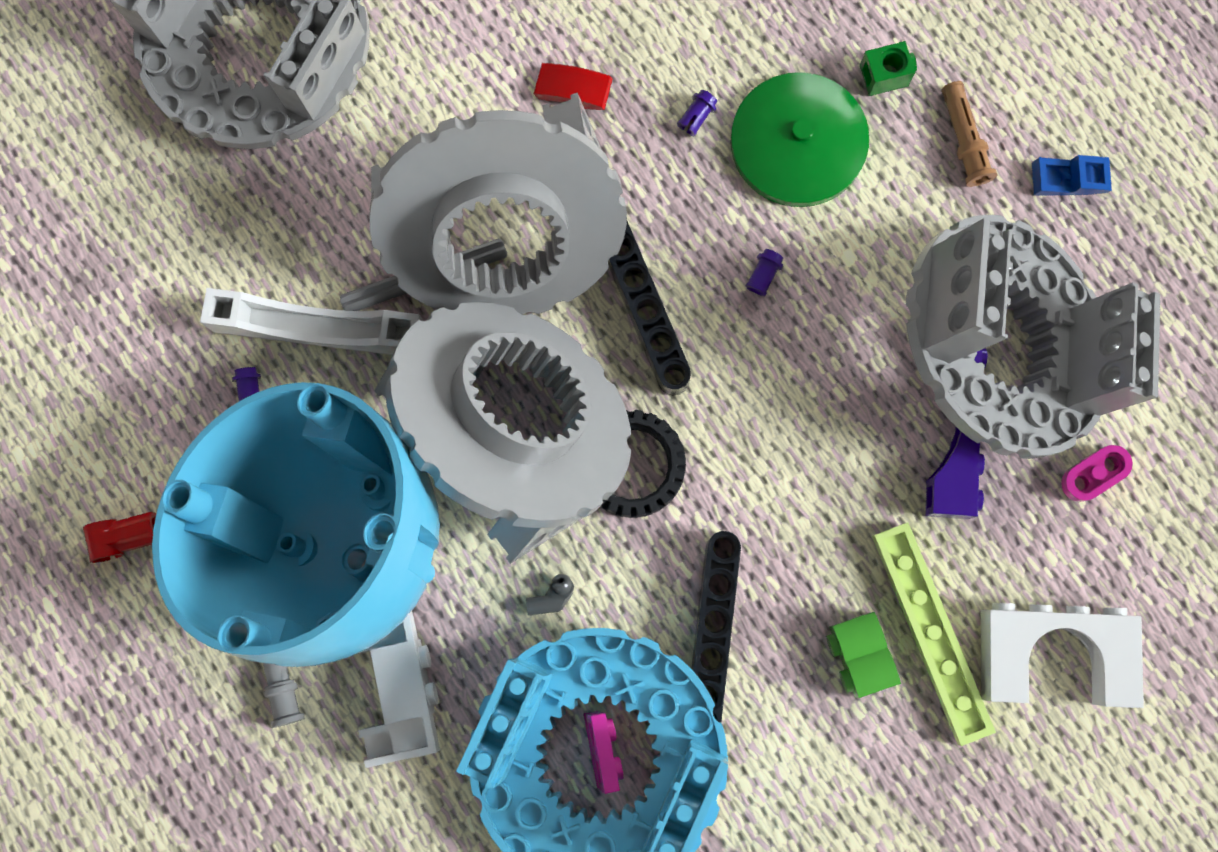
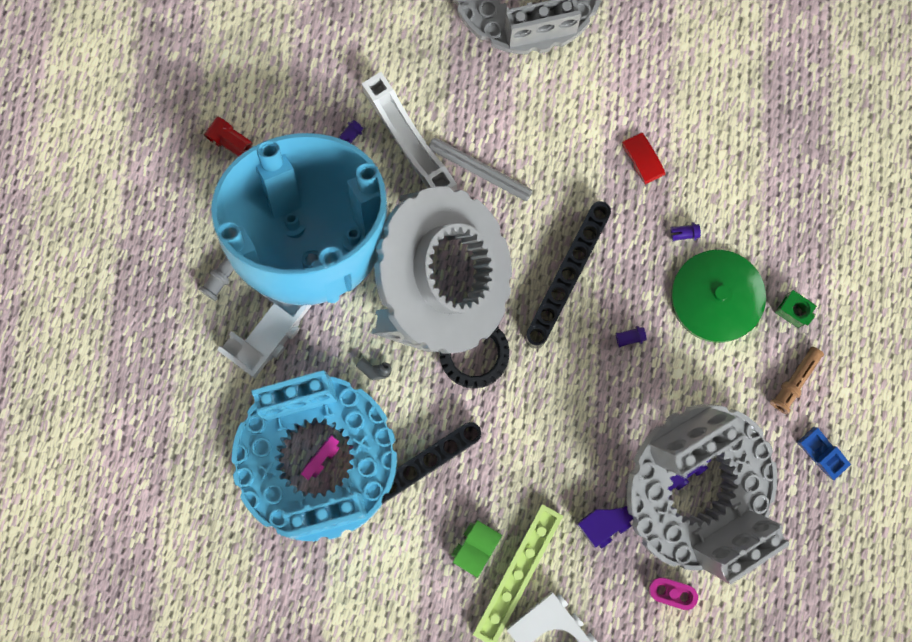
camera: 45 degrees right, 0 degrees up
light grey piece [370,93,627,315] -> none

